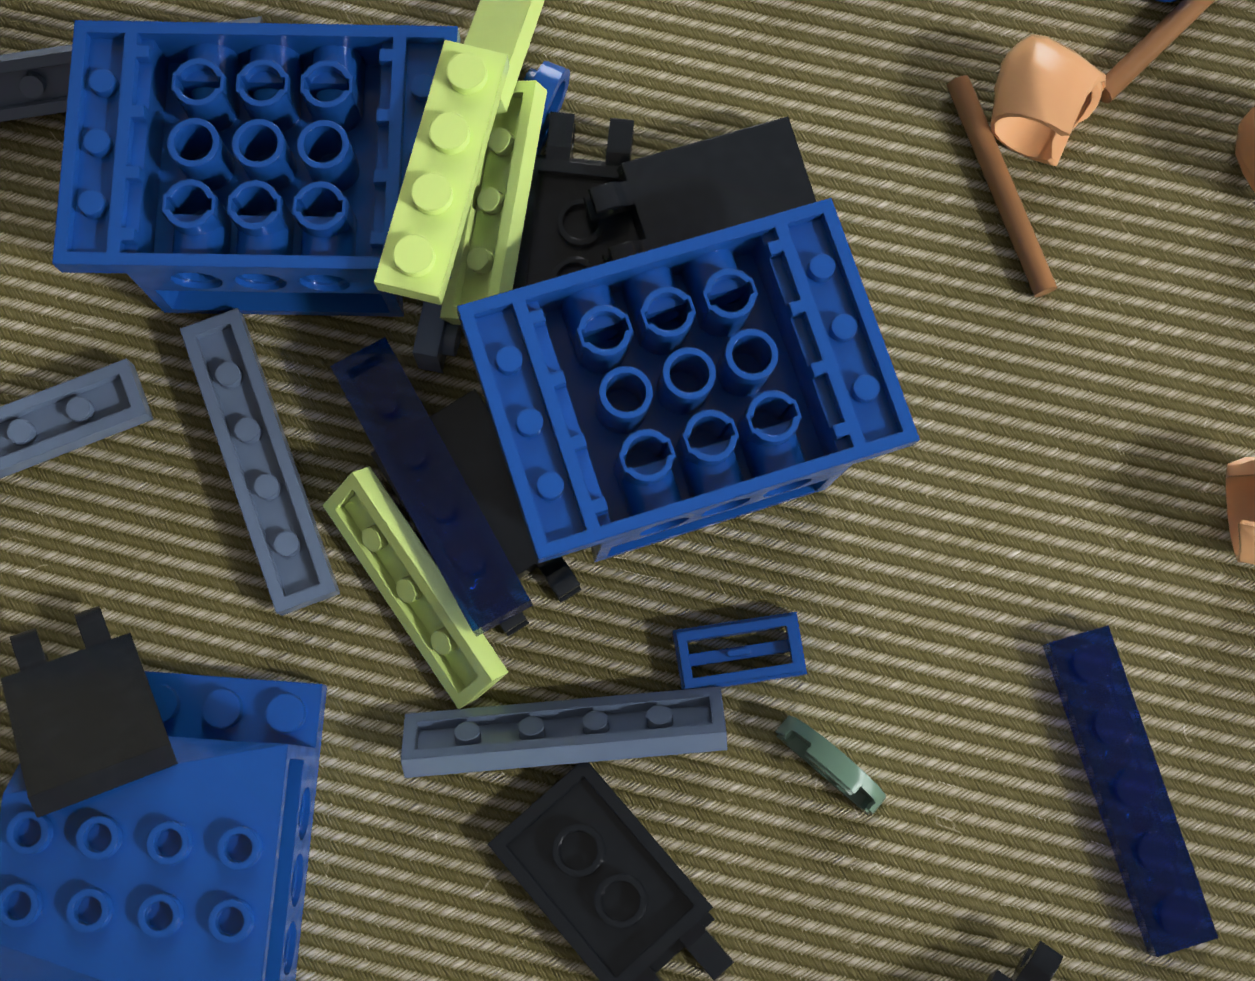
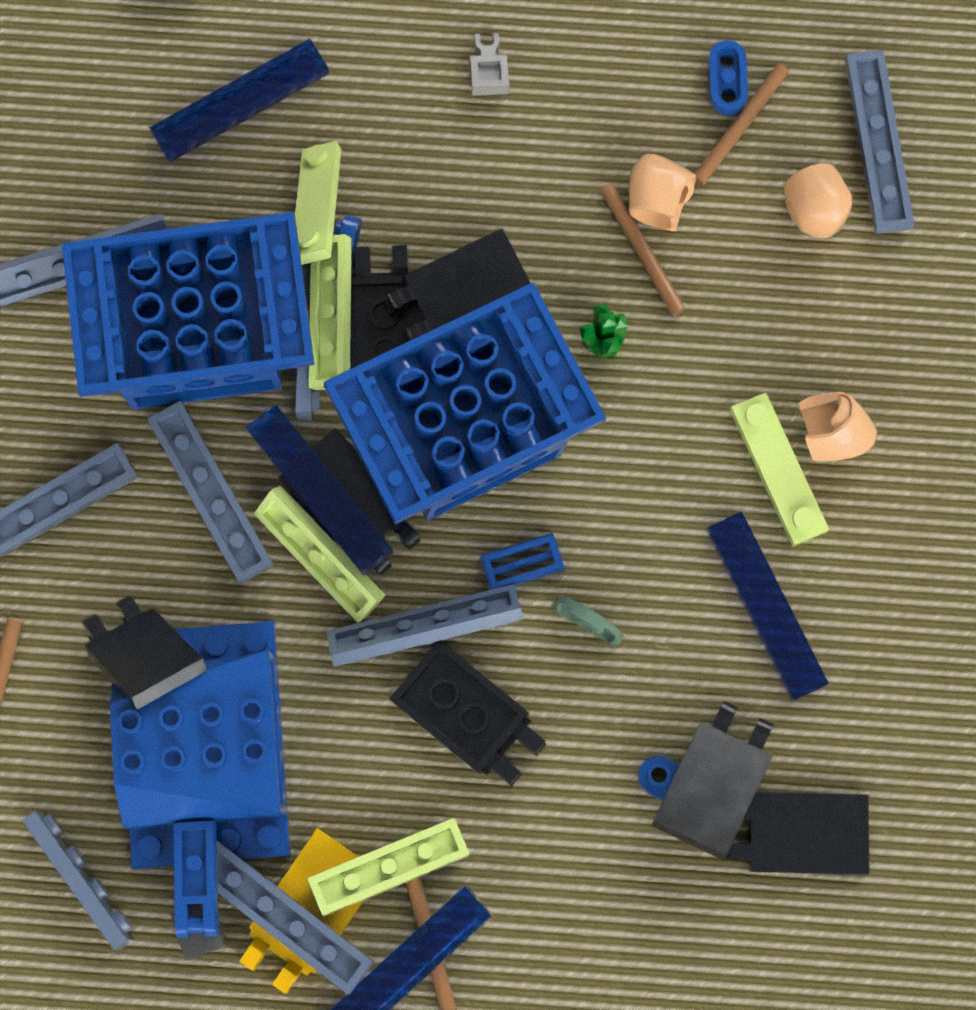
camera: 10 degrees left, 0 degrees up
yellowish green plate [374,40,510,305] -> none
none -> green rock [579,303,628,359]
none -> yellowish green plate [730,392,829,547]

